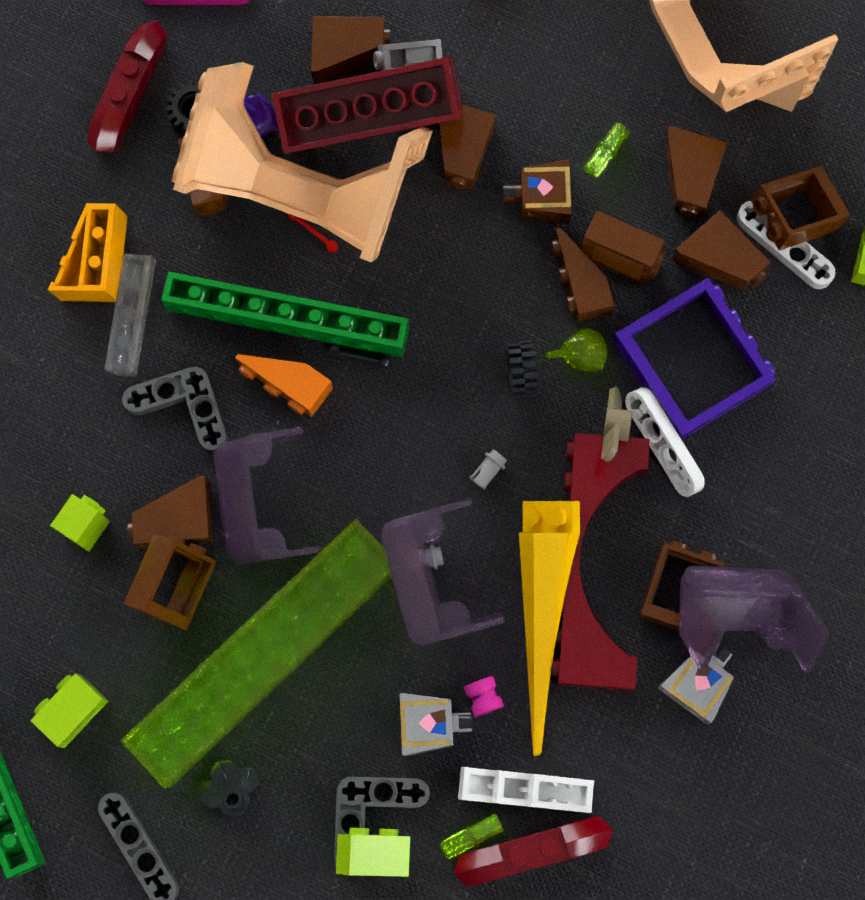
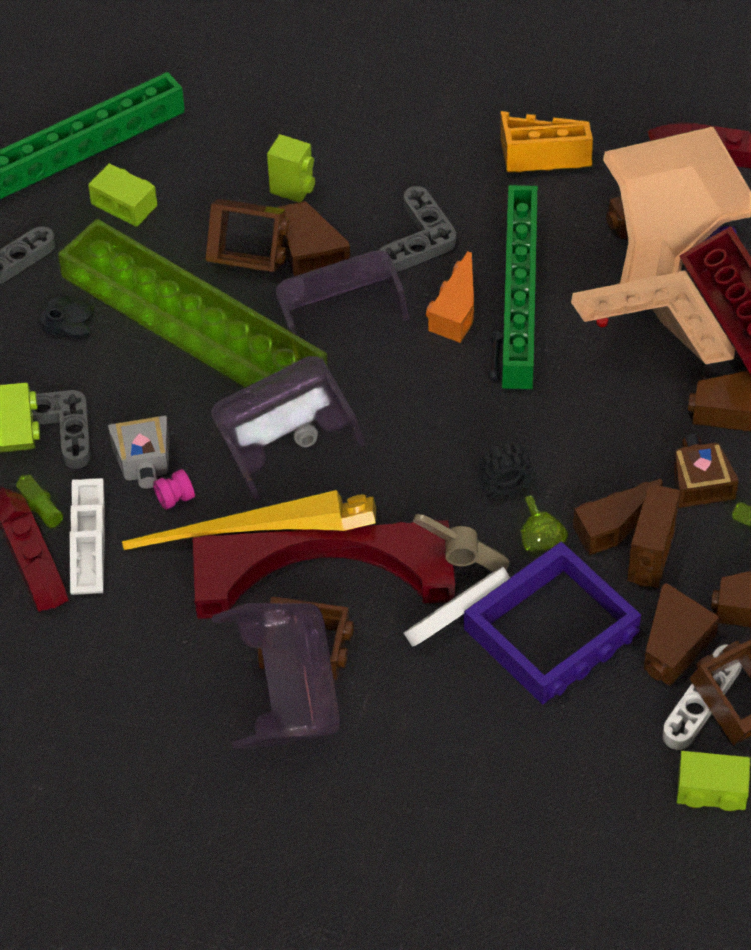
camera: 80 degrees right, 25 degrees down
clear brick [104,254,156,377] -> none
light grey pin [469,449,507,490] -> none
light grey torso [658,644,734,725] -> none

